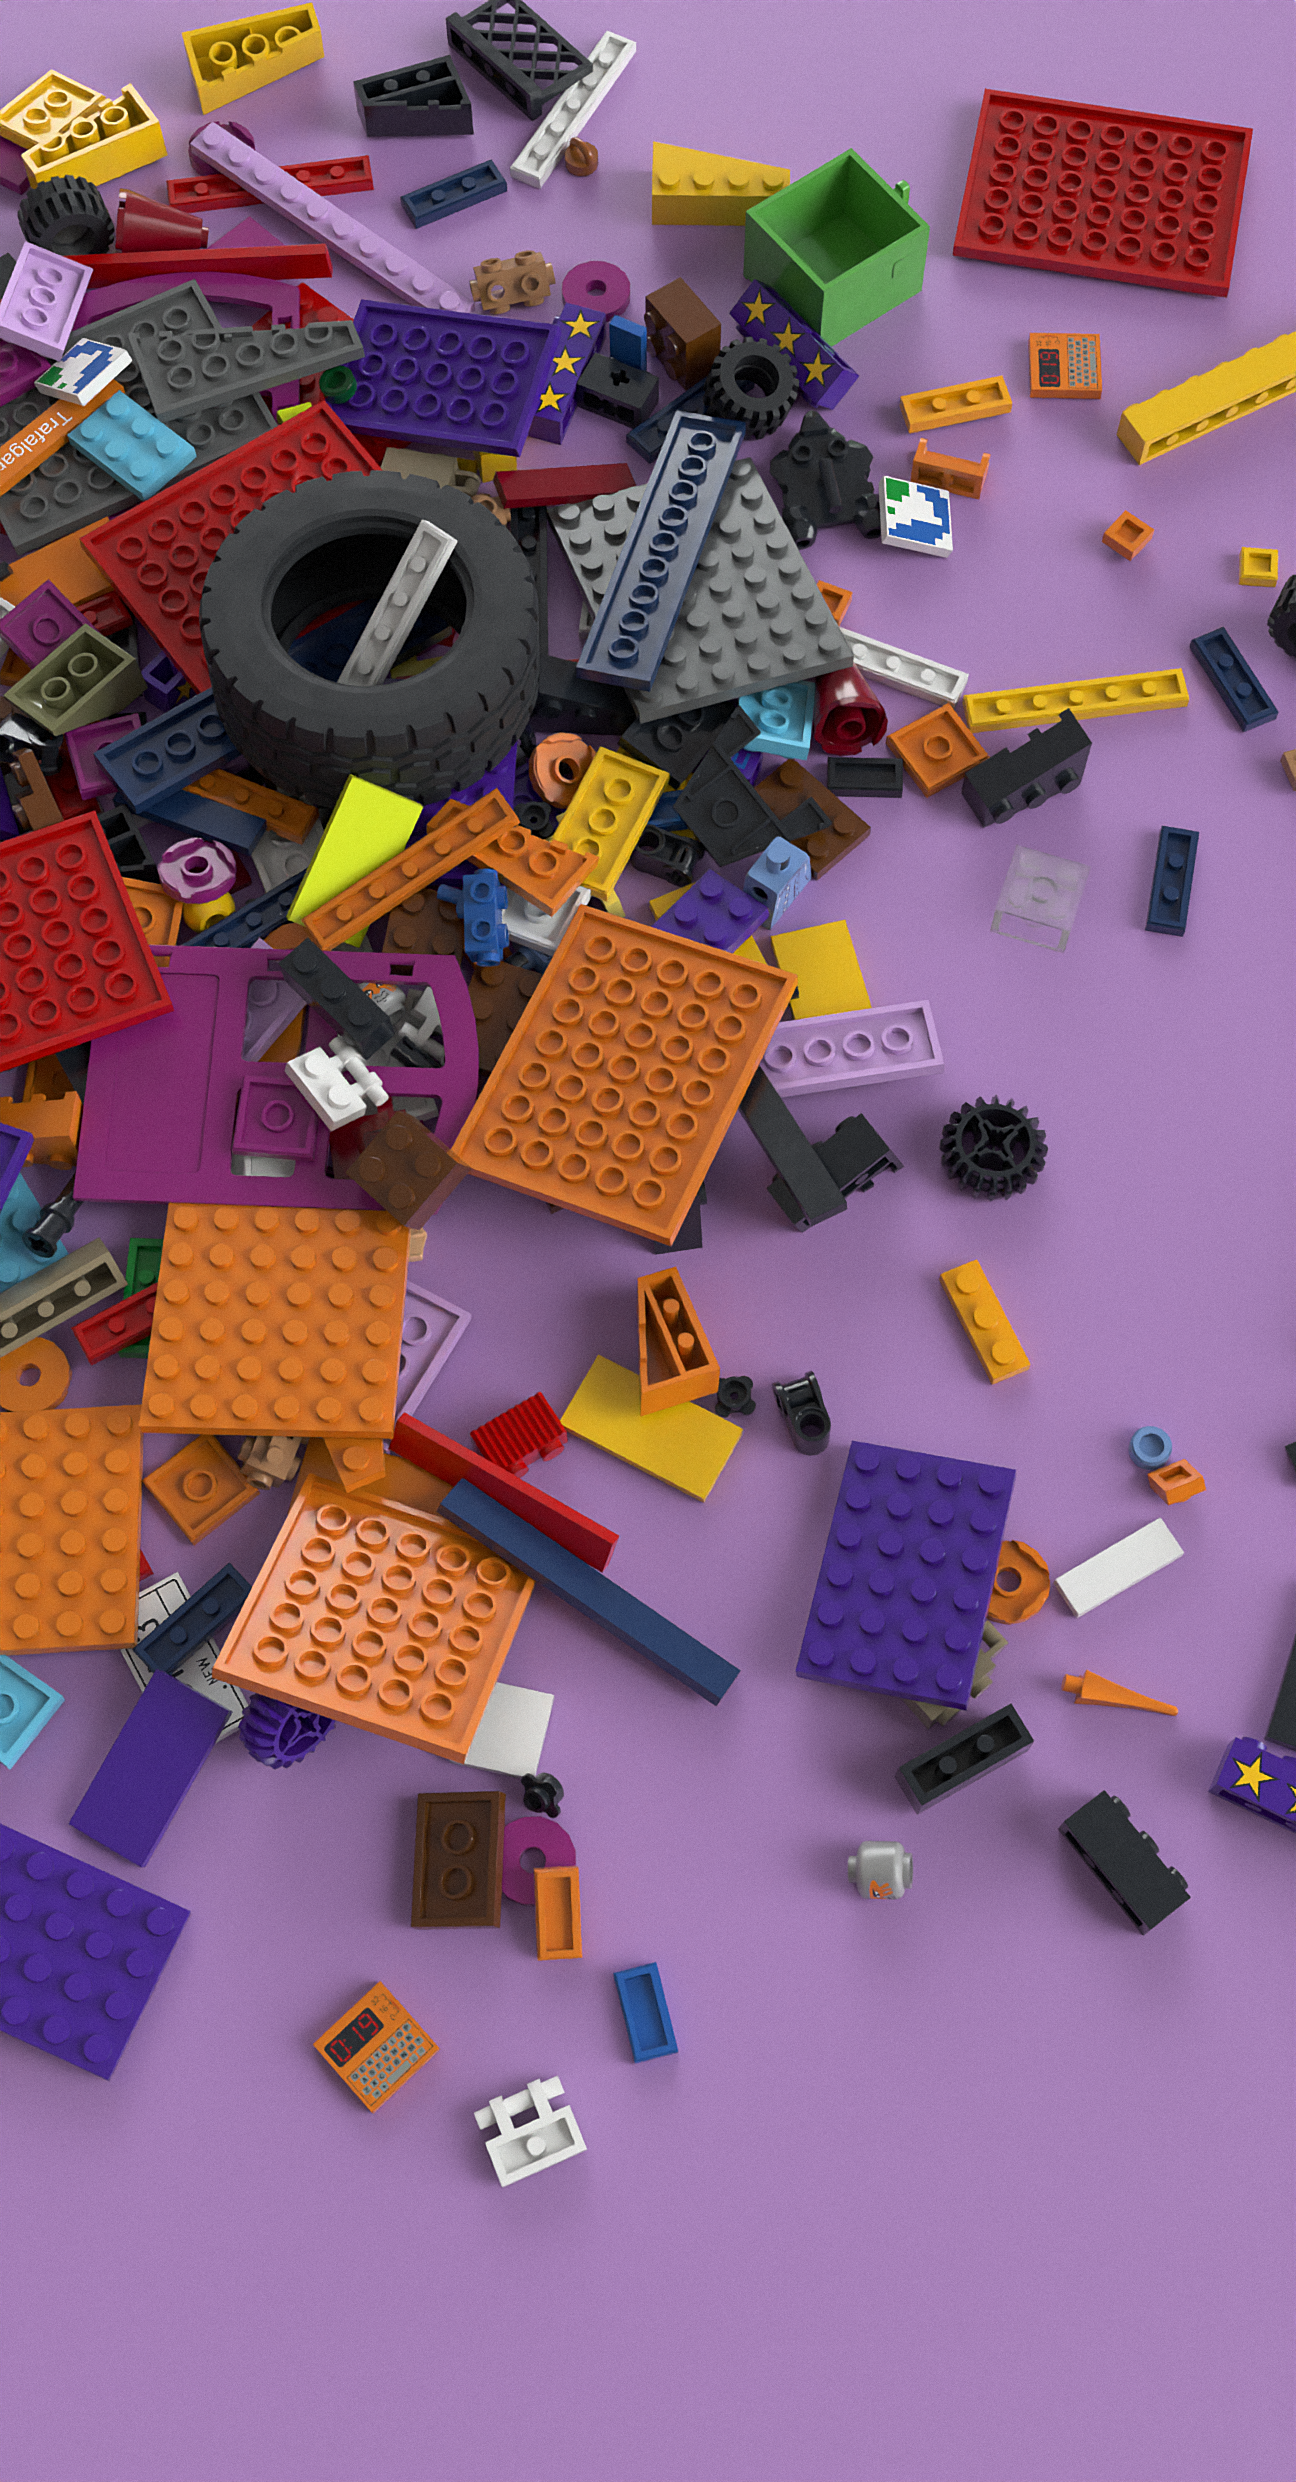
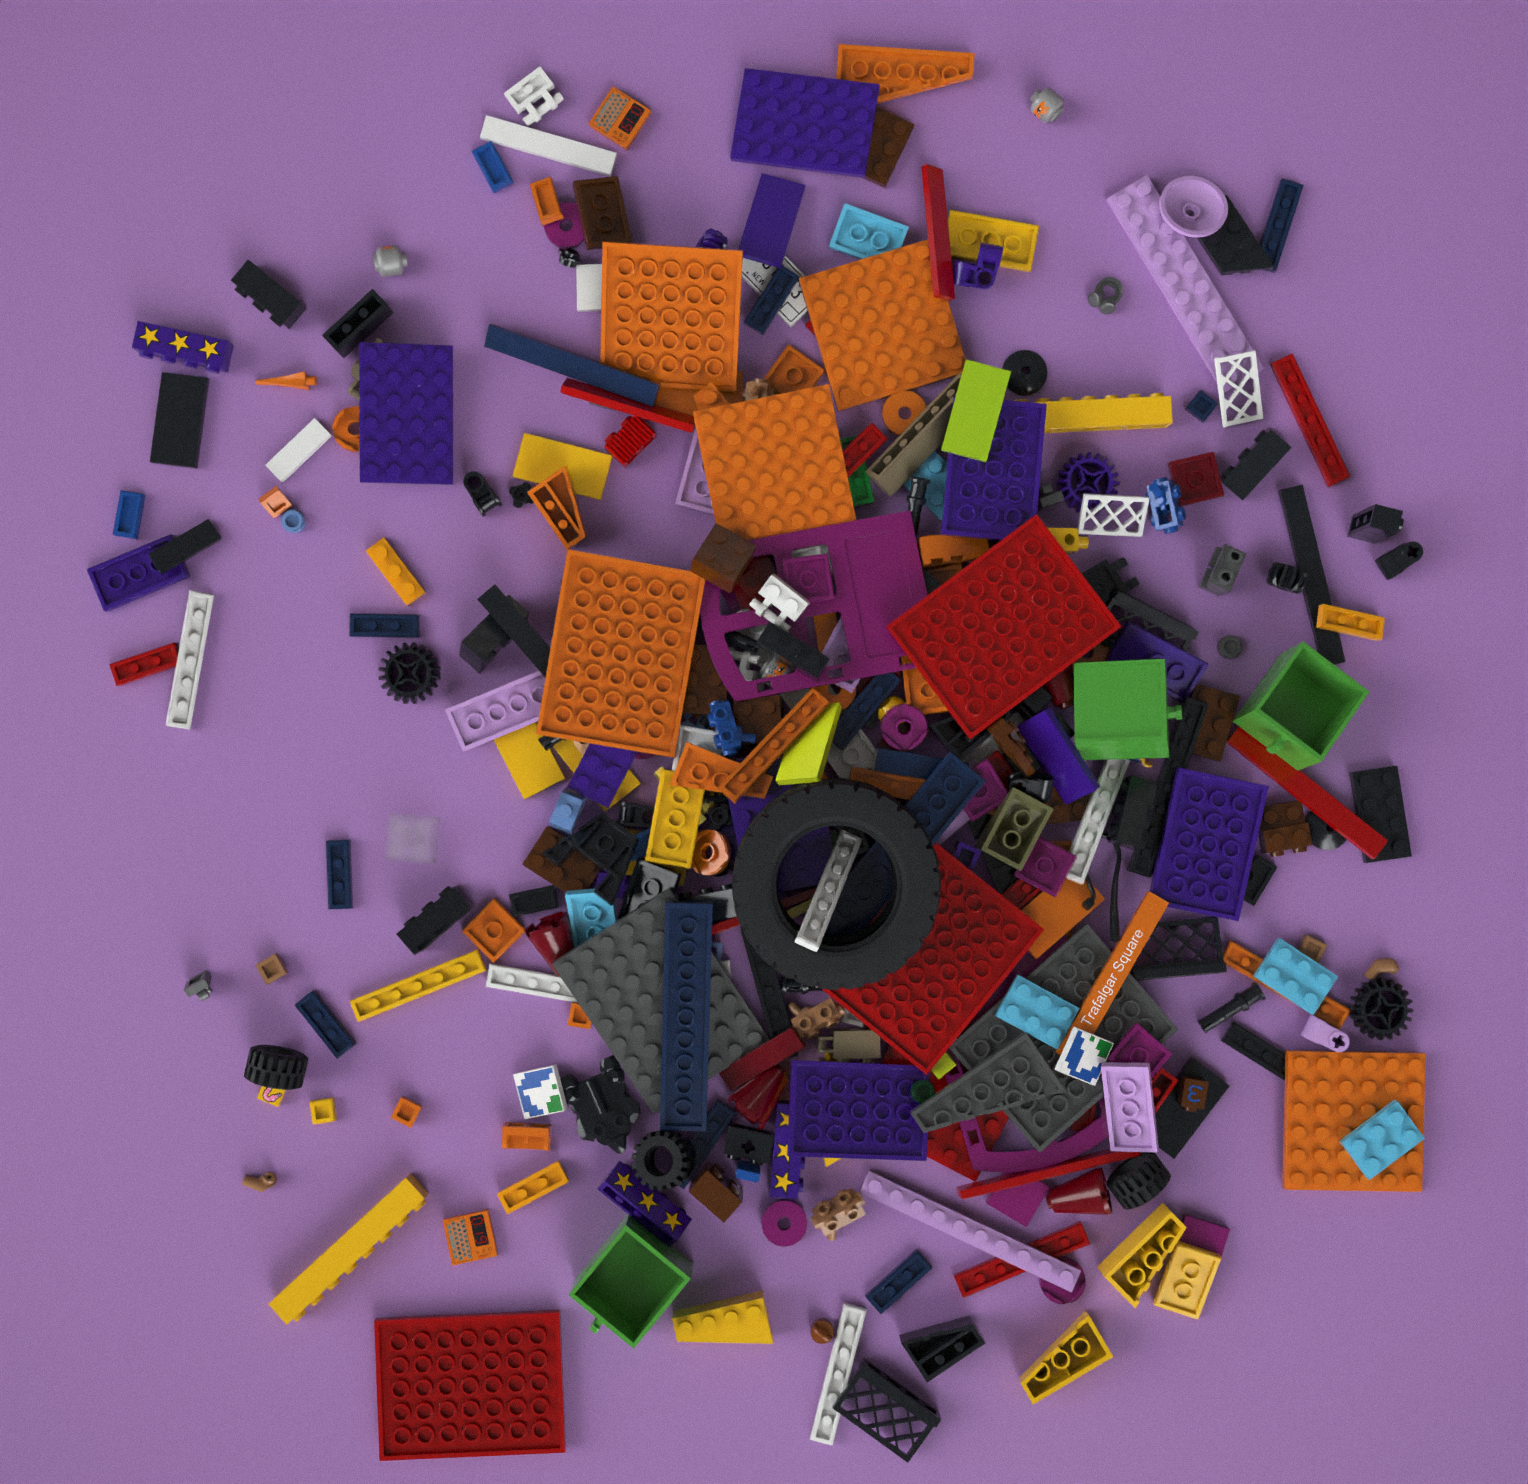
camera: 170 degrees right, 20 degrees up
none -> dark blue tile [349,613,420,638]
none -> white tile [480,115,617,177]
none -> dark red cone [727,1064,789,1130]

